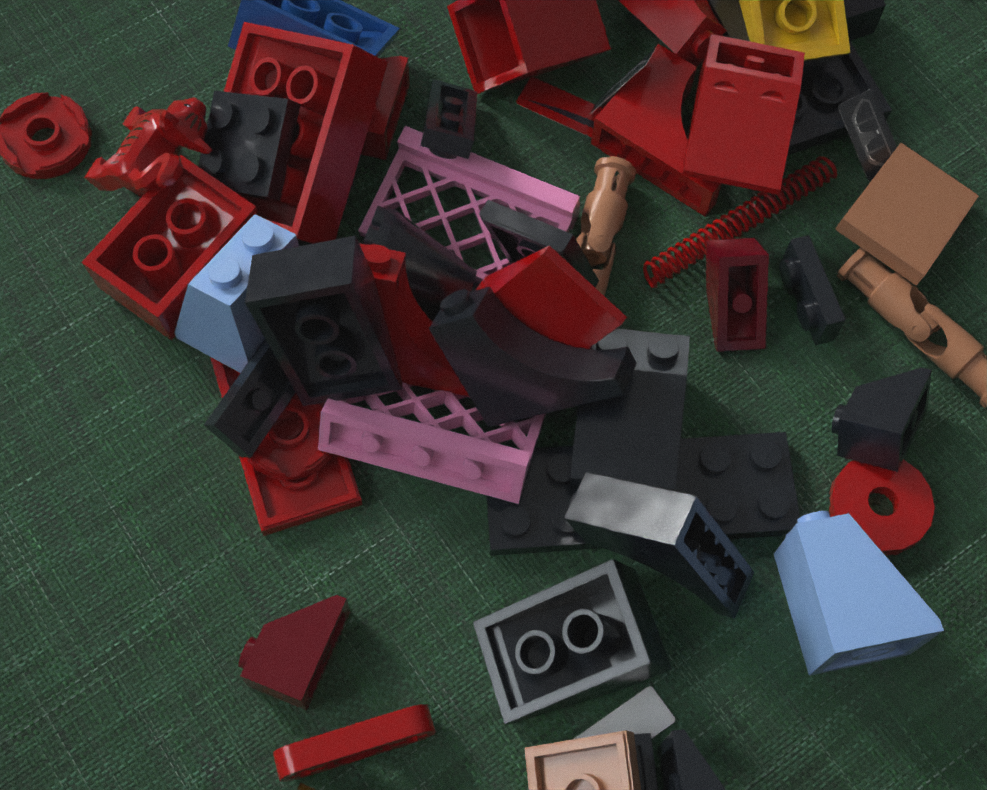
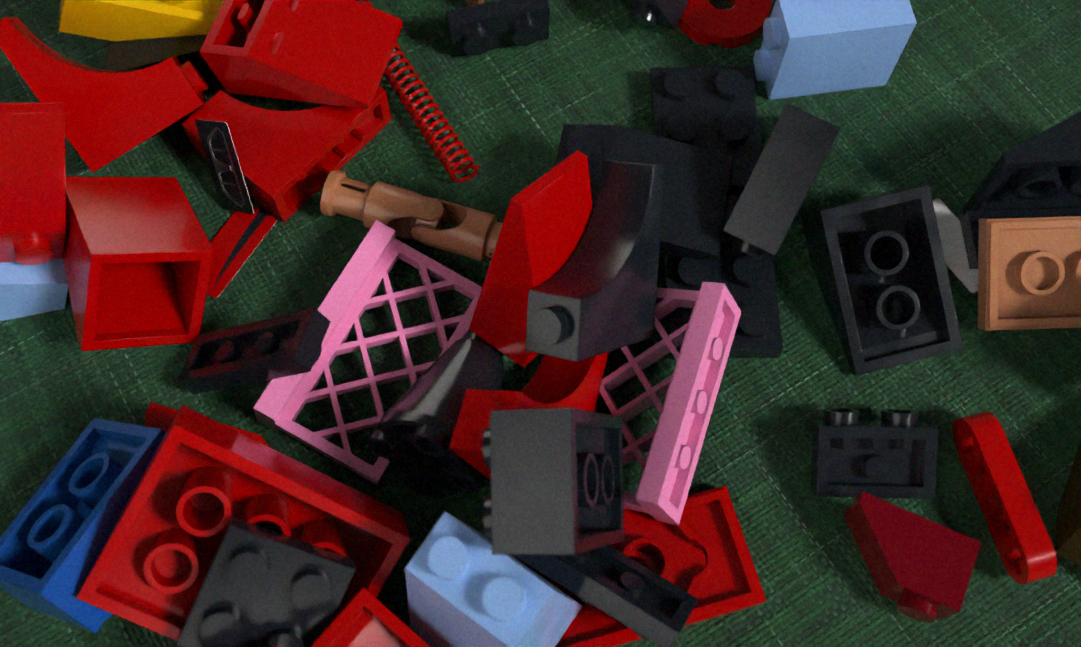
camera: 85 degrees left, 0 degrees up
black tile [479,200,599,287] -> none
dark red slope [706,238,769,352] -> none
none -> black bracket [806,408,938,499]

